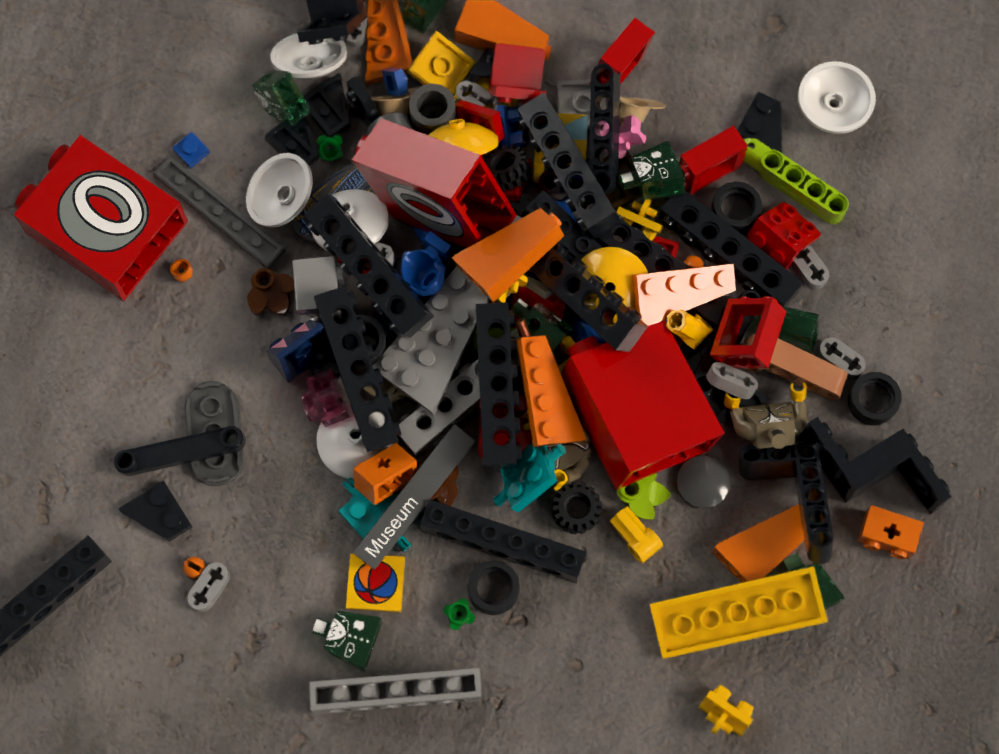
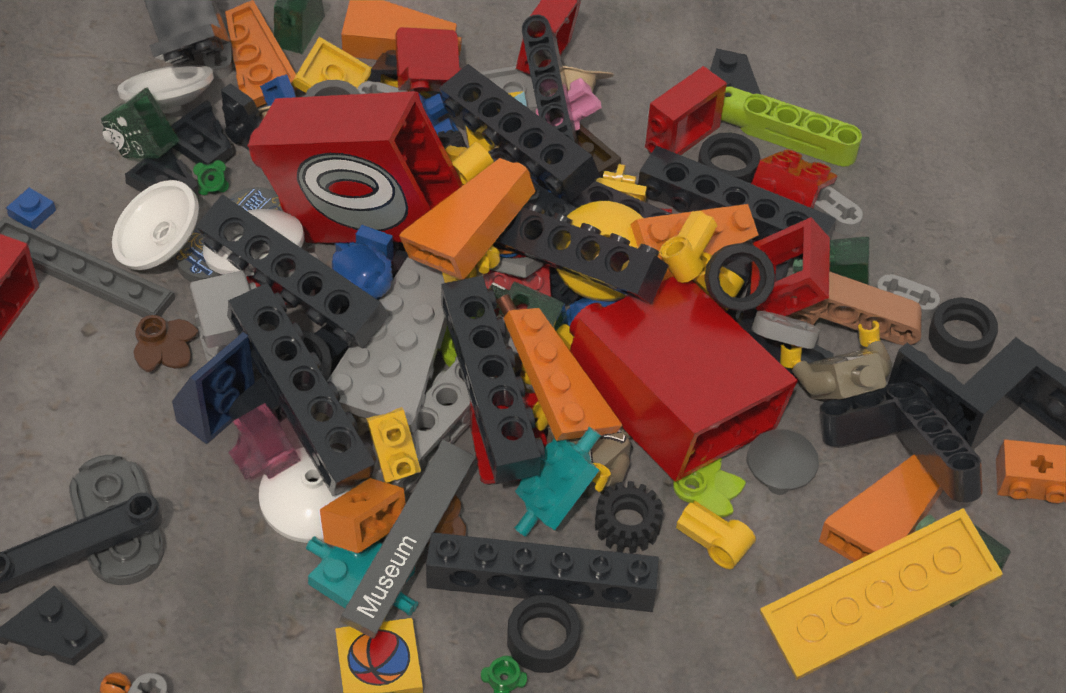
camera: 15 degrees left, 20 degrees down
orange hinge [170,259,193,282] -> none
clear green torso [620,141,685,199] -> none
white dish [798,61,876,134] -> none
none -> yellow hips [366,407,421,483]
none -> yellow piece [445,142,494,185]
none -> yellow piece [659,211,718,283]
none -> black tyre [704,243,775,311]

